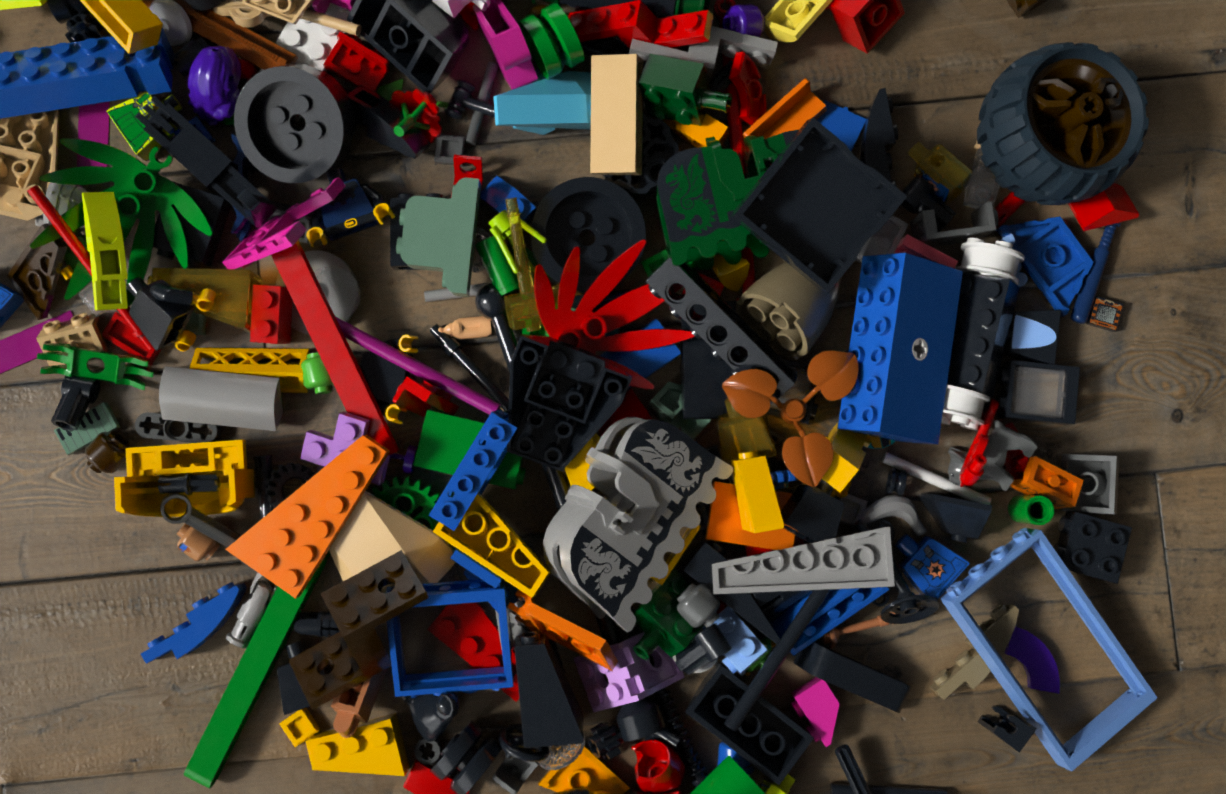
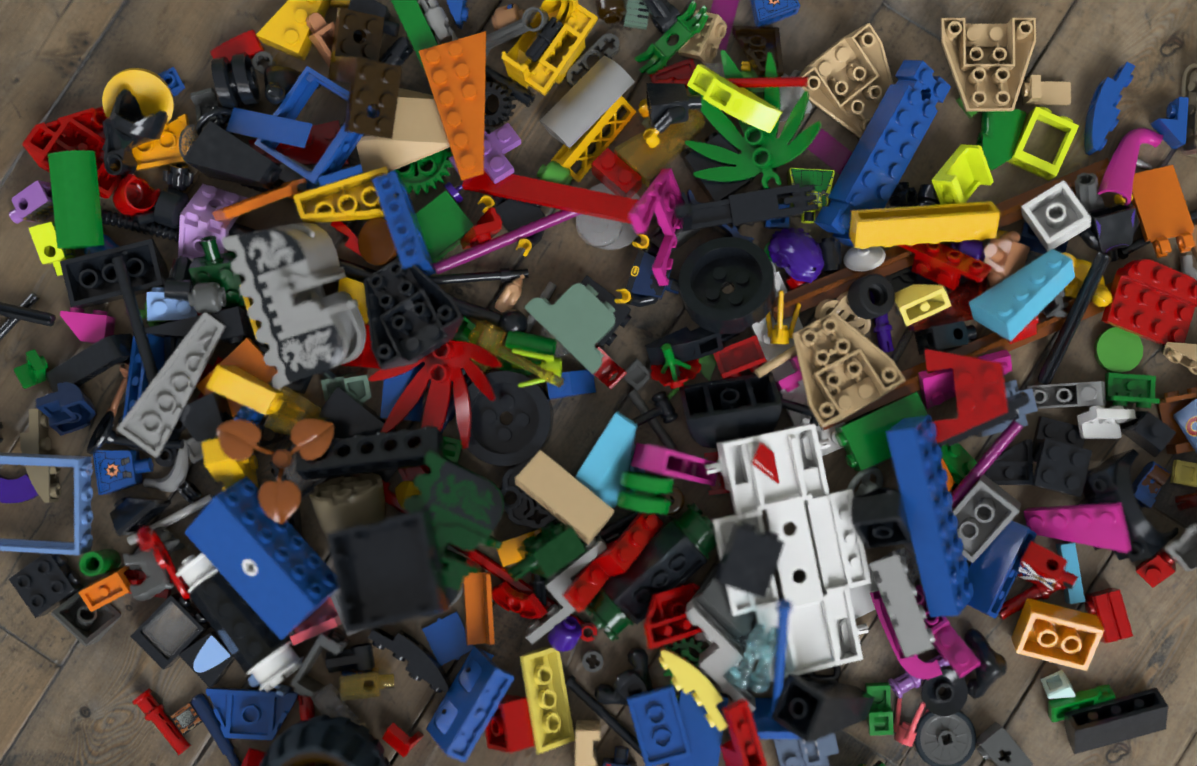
camera: 135 degrees right, 0 degrees up
none -> green bracket [14,349,48,389]
none -> dark blue brick [36,382,97,436]
none -> red pin [132,688,191,756]
none -> blue sticker [226,107,312,148]
none -> red slope [330,221,362,257]
none -> reddish brown tile [358,218,398,266]
none -> red tile [382,723,424,758]
none -> blue window [426,646,515,762]
none -> yellow plant [766,290,801,344]

